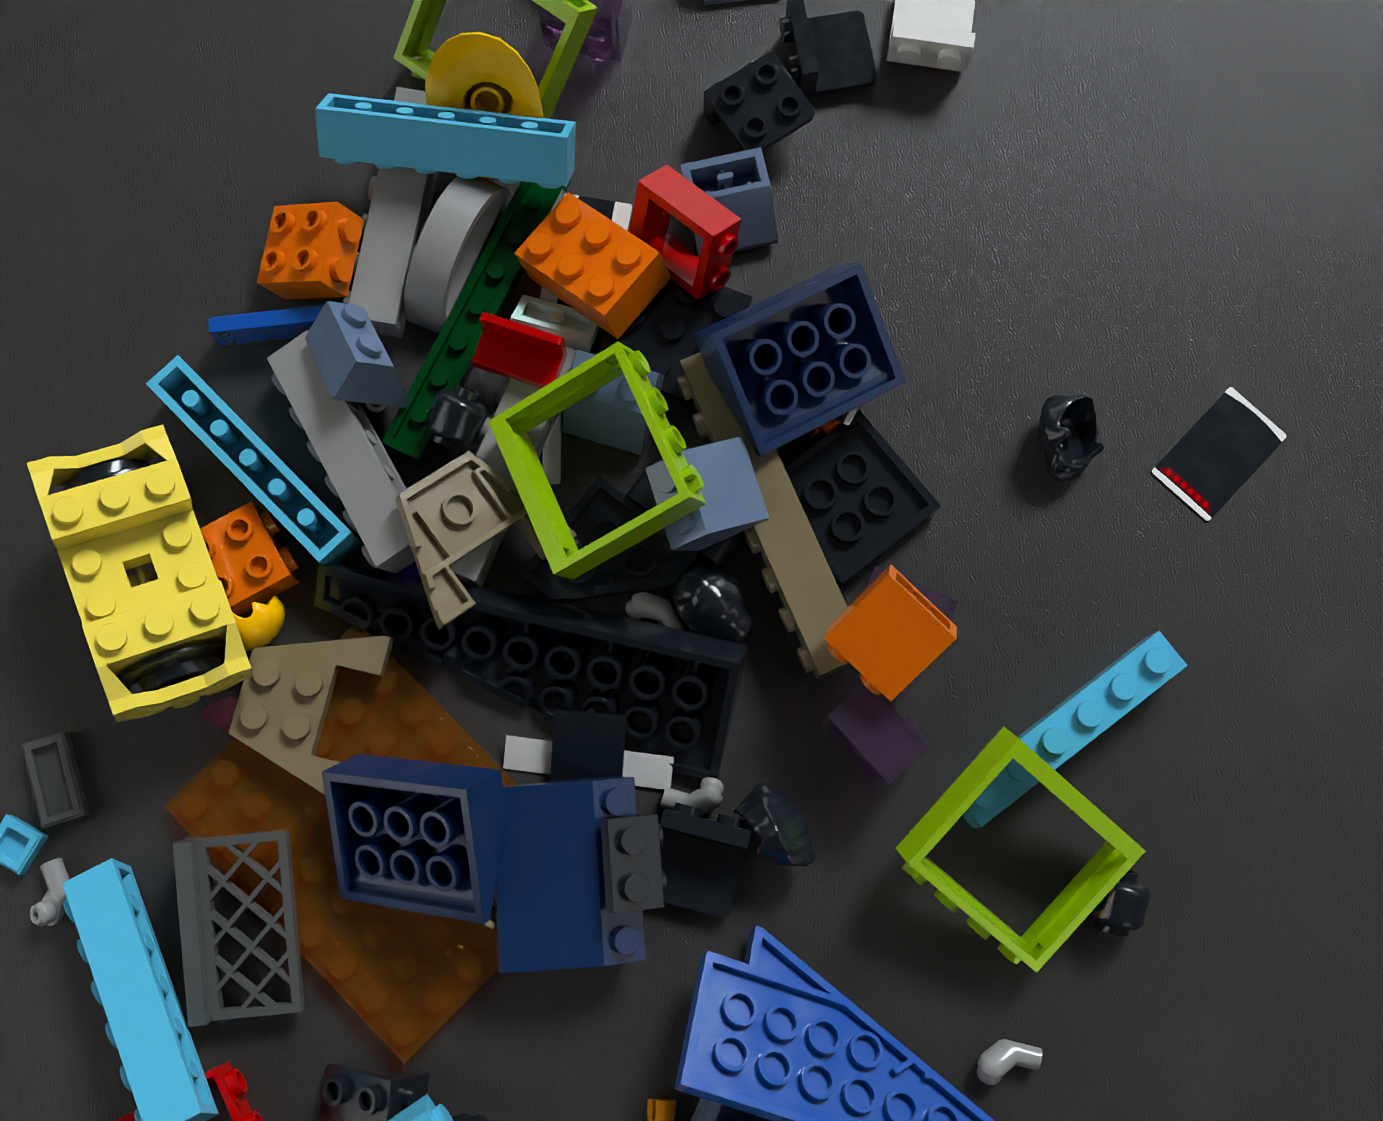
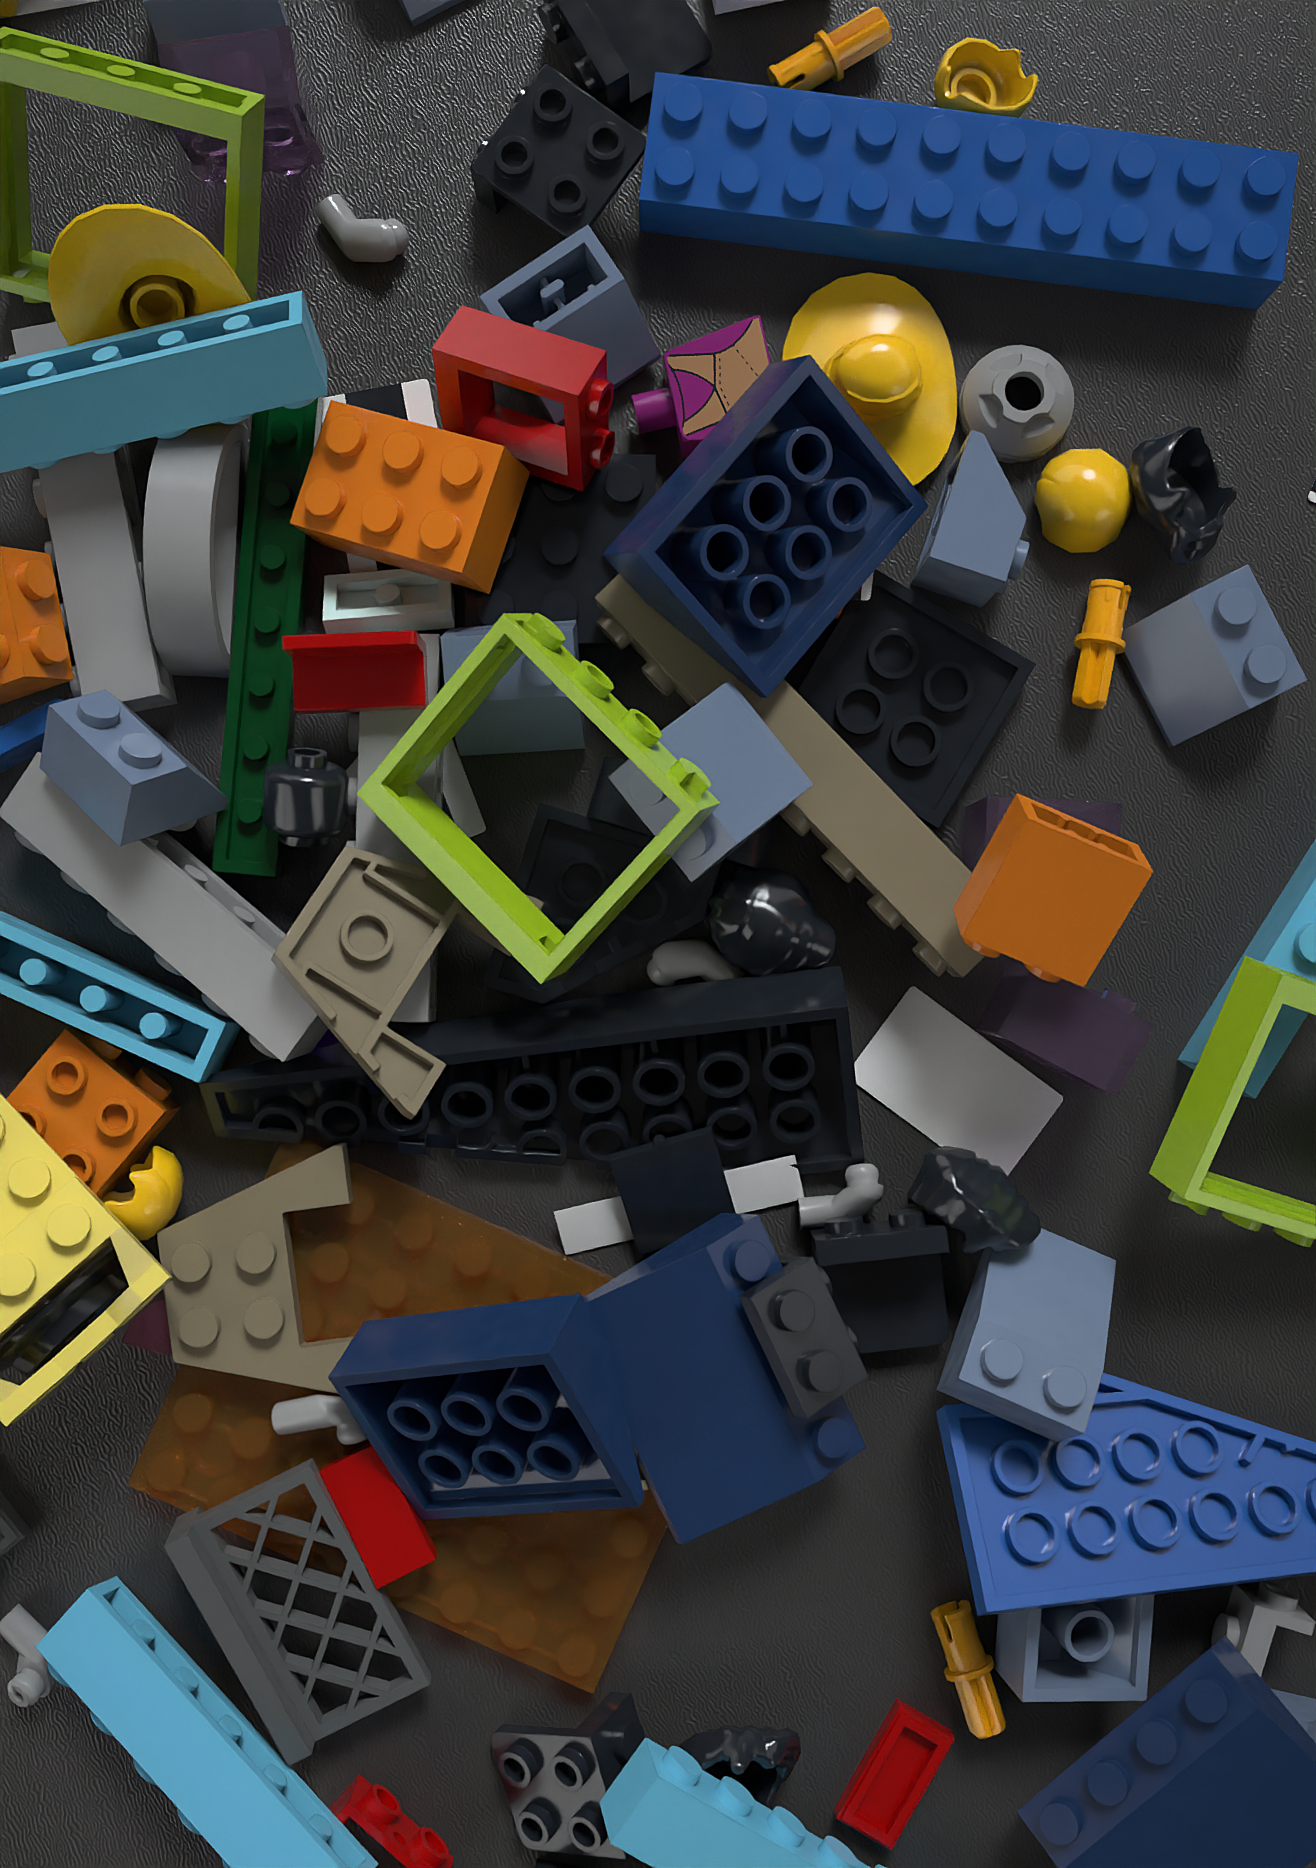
camera: 20 degrees left, 10 degrees up
none -> light grey arm [271,1395,367,1445]
none -> light grey arm [315,194,409,262]
none -> red tile [319,1442,438,1589]
none -> torso [631,315,771,458]
none -> blue brick [639,72,1299,309]
none -> light orange axle [767,7,892,91]
none -> yellow hat [781,272,957,487]
none -> white sticker [854,987,1063,1176]
none -> sand blue slope [911,430,1029,608]
none -> yellow hair [934,37,1038,118]
none -> sand blue slope [936,1228,1116,1442]
none -> light grey piece [958,345,1074,463]
none -> yellow hair [1034,449,1133,553]
none -> light orange axle [1072,579,1131,709]
none -> sand blue slope [1121,564,1307,748]

